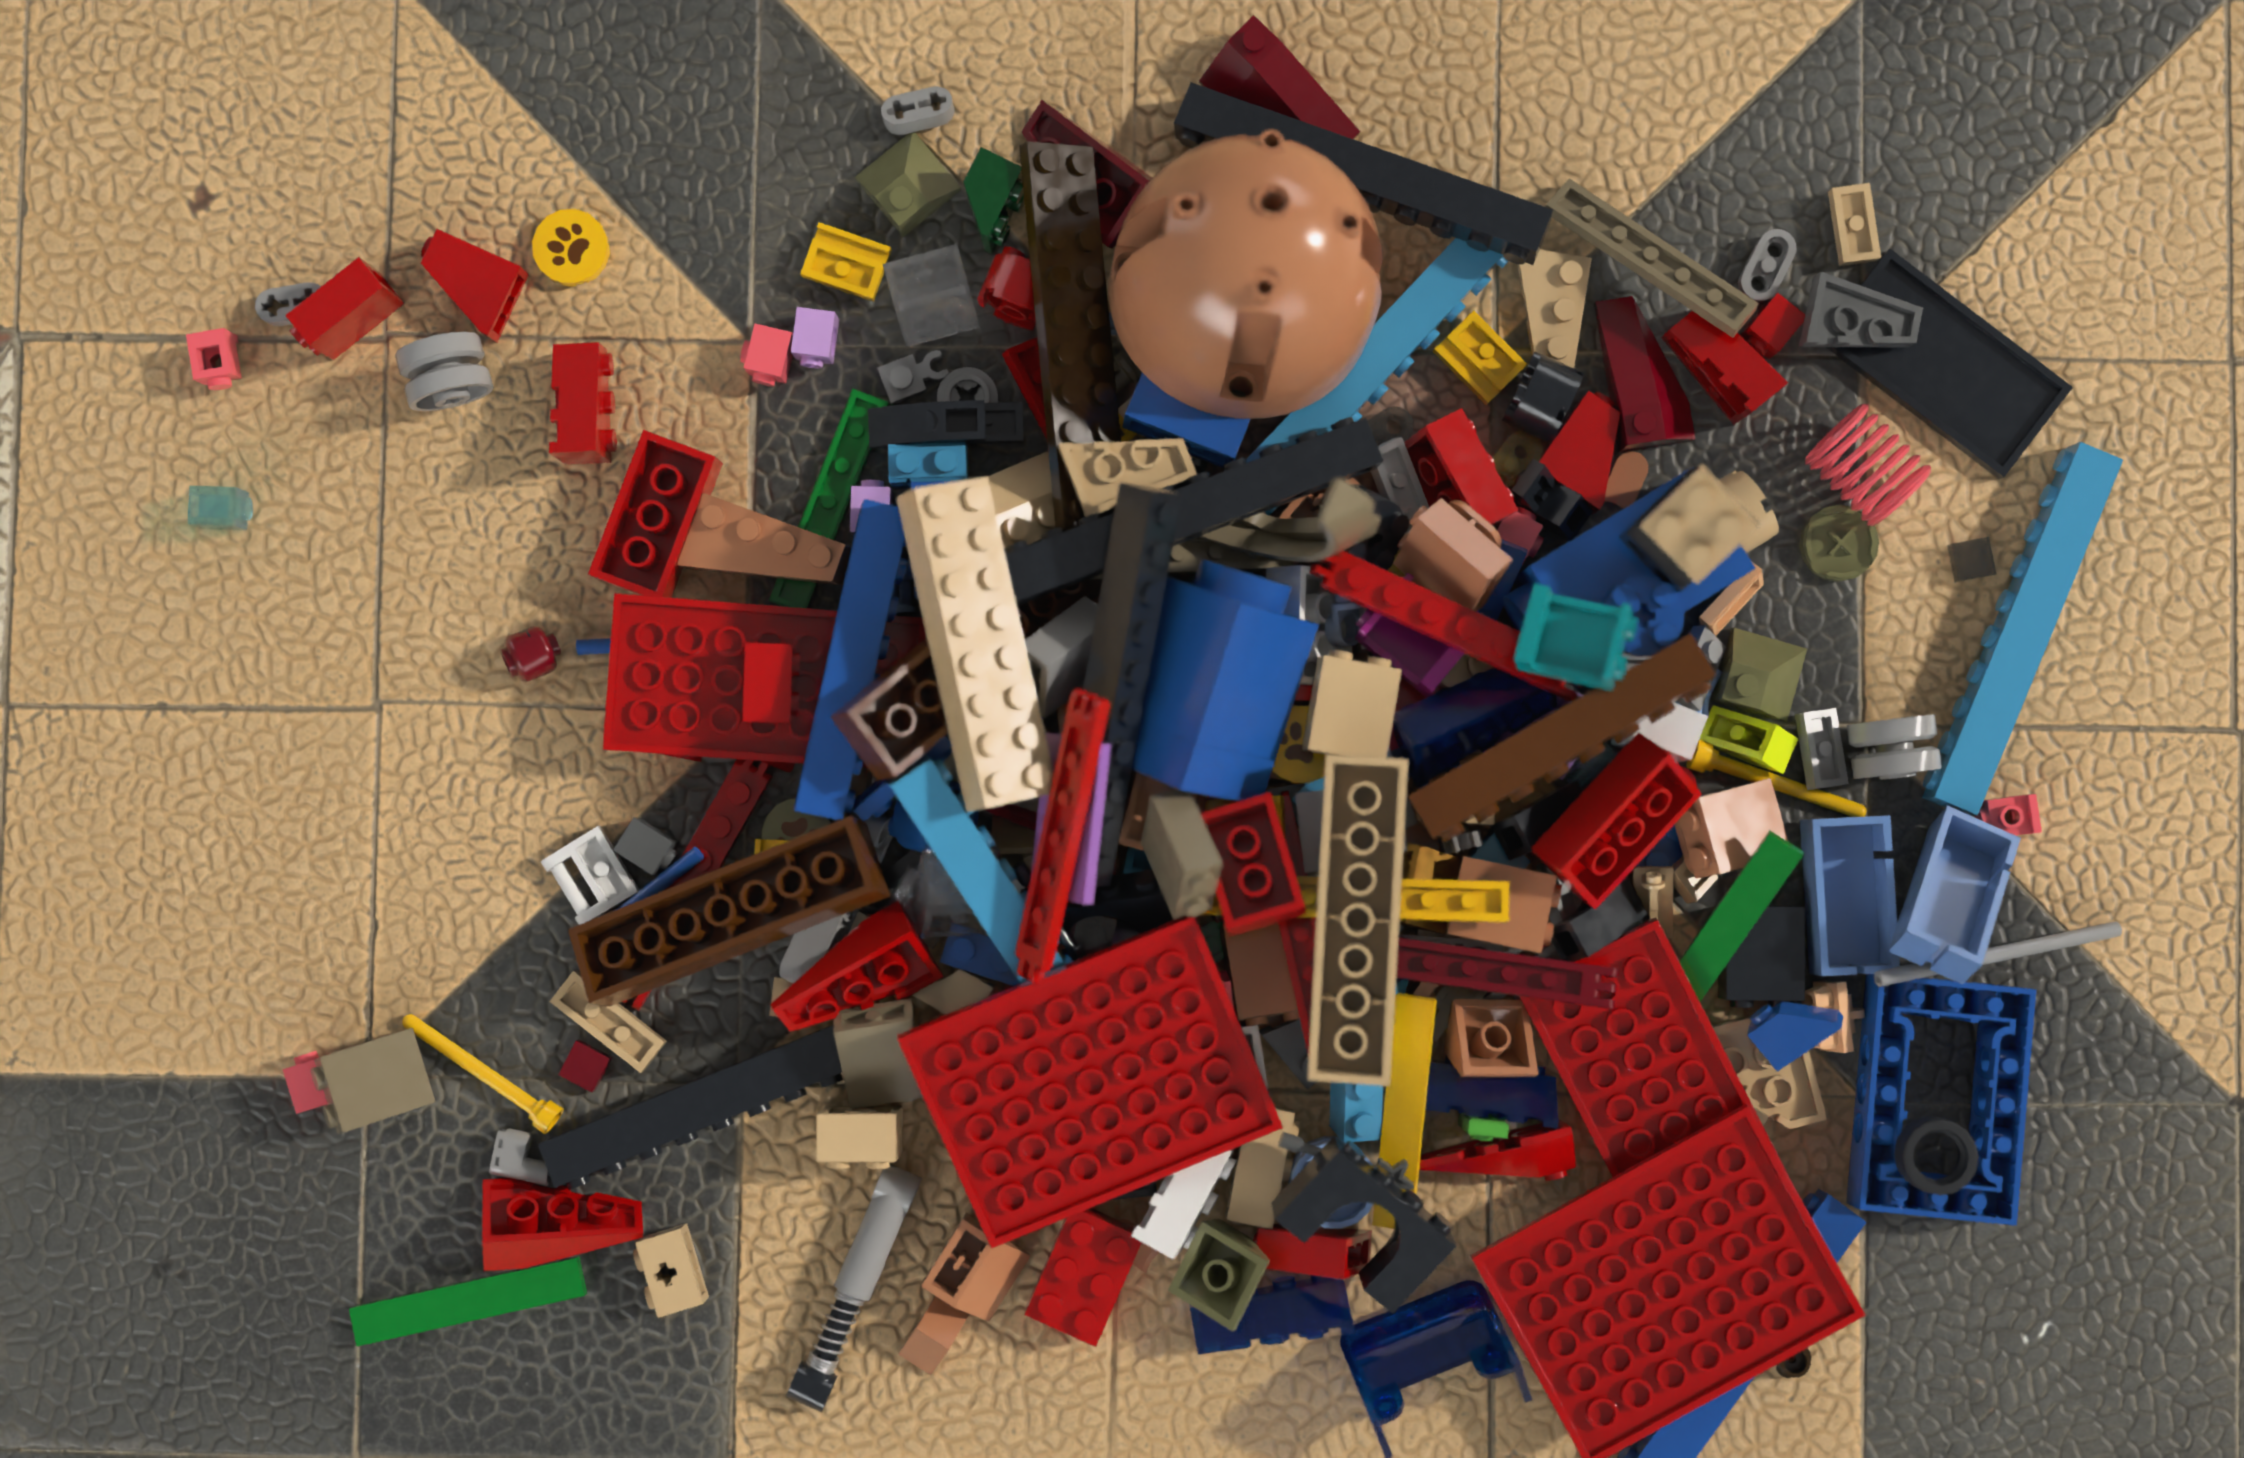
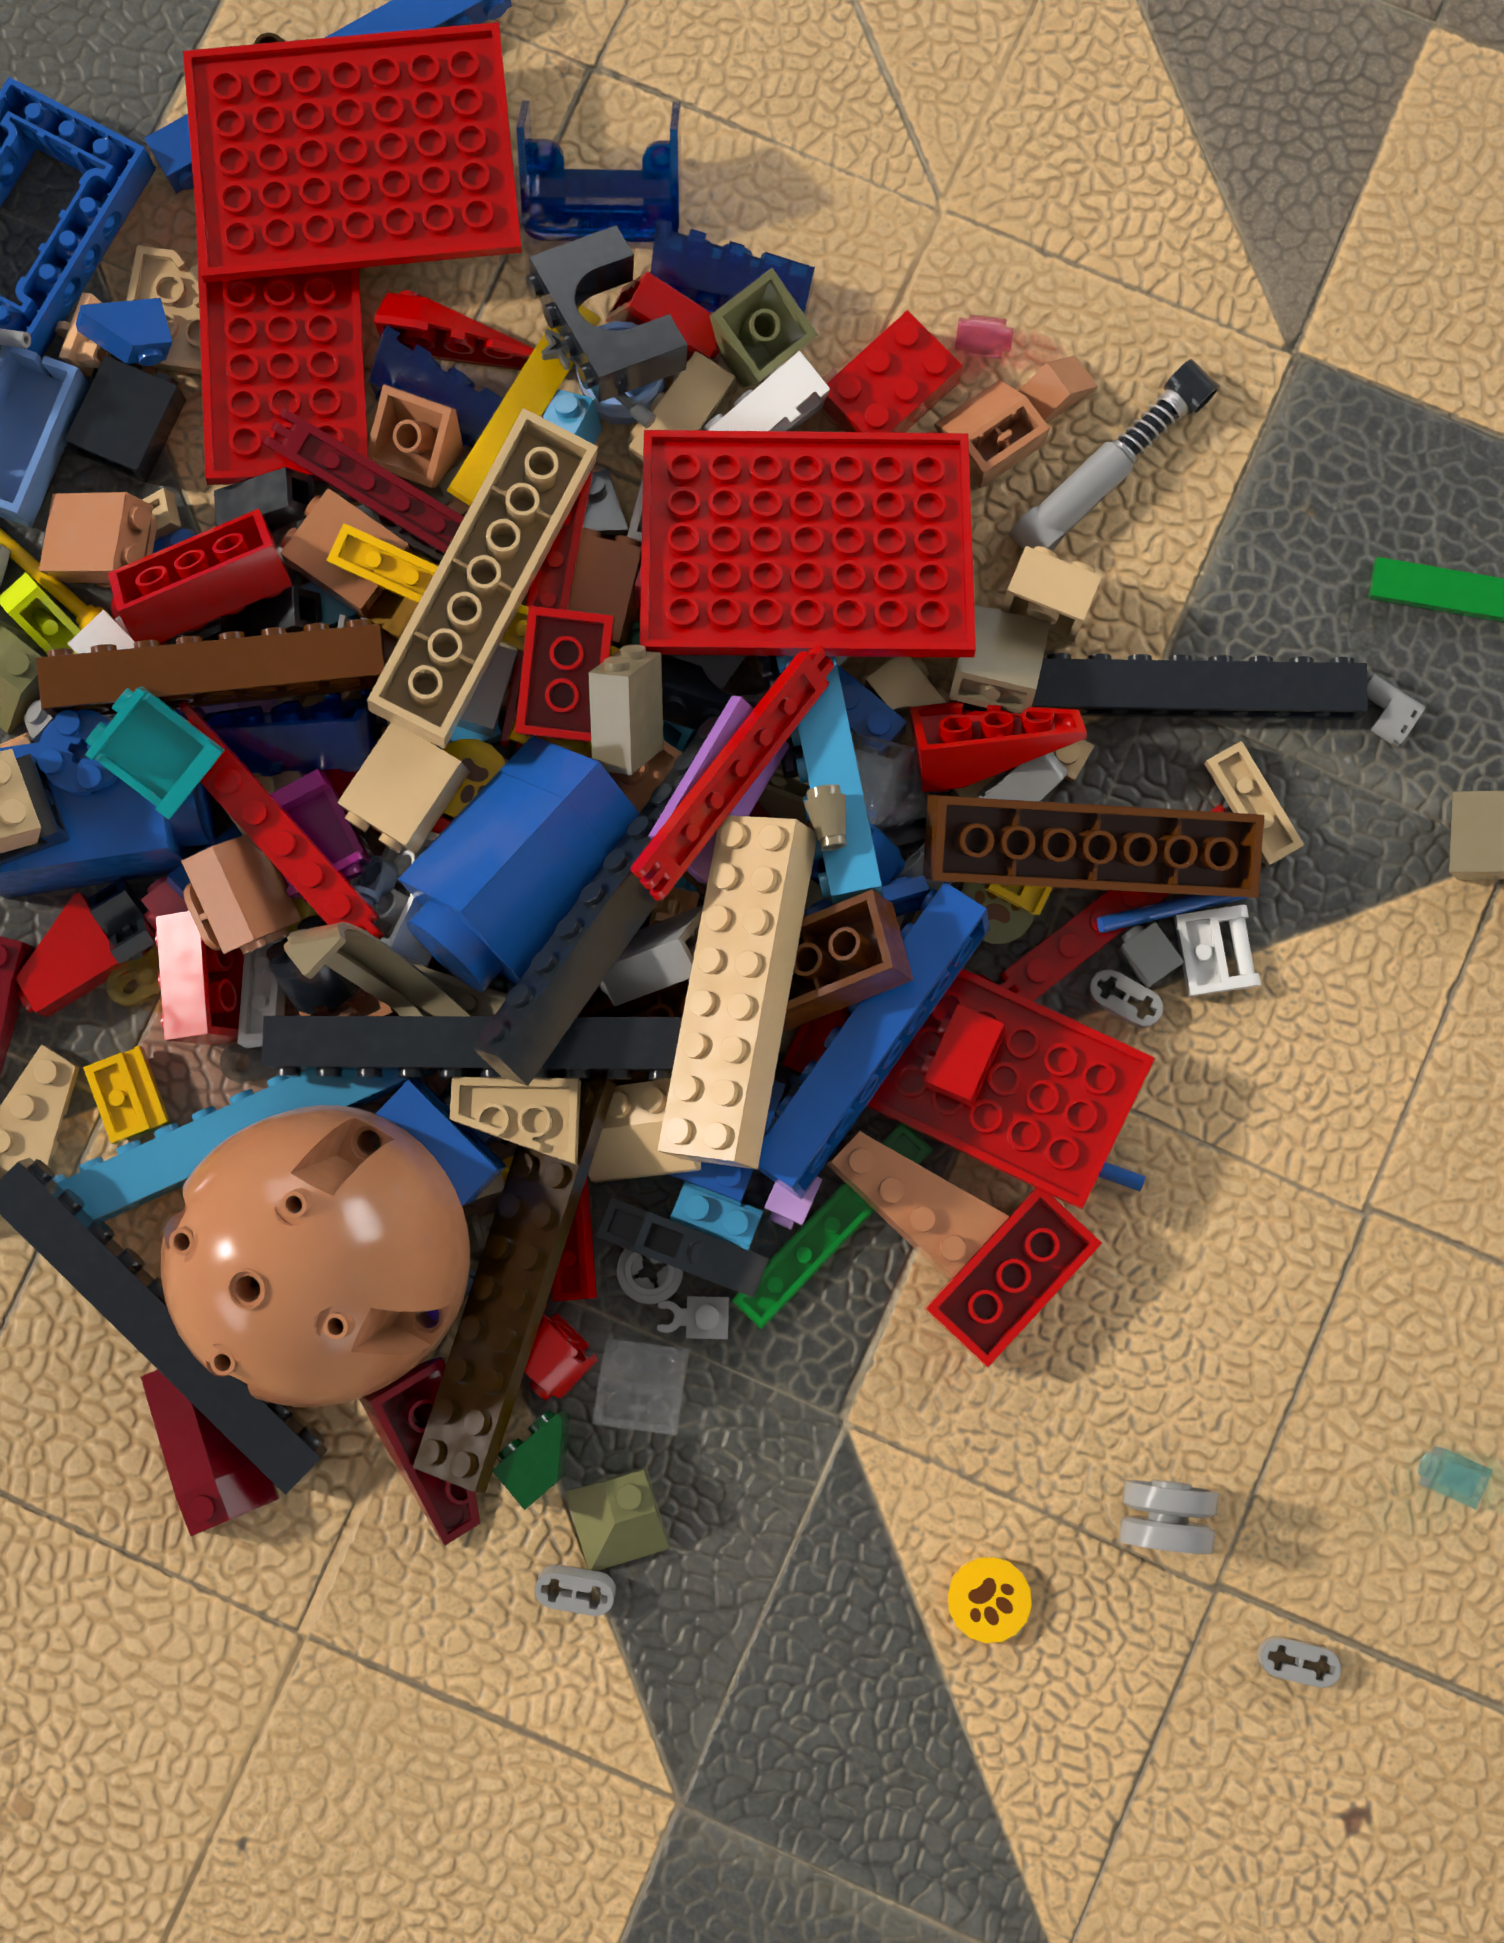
camera: 155 degrees left, 5 degrees down
coral brick [186,328,242,390] -> none
red brick [285,257,405,360] -> none
yellow piece [402,1014,564,1135] -> none
red slope [421,229,529,343] -> none
red wedge [482,1178,643,1271] -> none
dark red head [500,626,562,682] -> none
red wedge [549,342,617,465] -> none
dark red tile [558,1040,613,1093] -> none
tan brick [633,1223,709,1318] -> none
coral brick [740,323,793,387] -> none
lavender brick [791,307,839,369] -> none
yellow plate [800,222,892,302] -> none
bright green plate [1458,1110,1509,1141] -> none
black brick [1502,352,1584,443] -> none
nougat piece [1605,451,1648,509] -> none
tan hinge [1633,866,1673,938] -> none
green tile [1679,830,1804,1002] -> none
black tyre [1894,1116,1978,1195] -> none
none -> dark tan cone [804,784,847,851]
none -> clear pink brick [955,314,1014,359]
none -> light grey beam [1088,969,1163,1028]

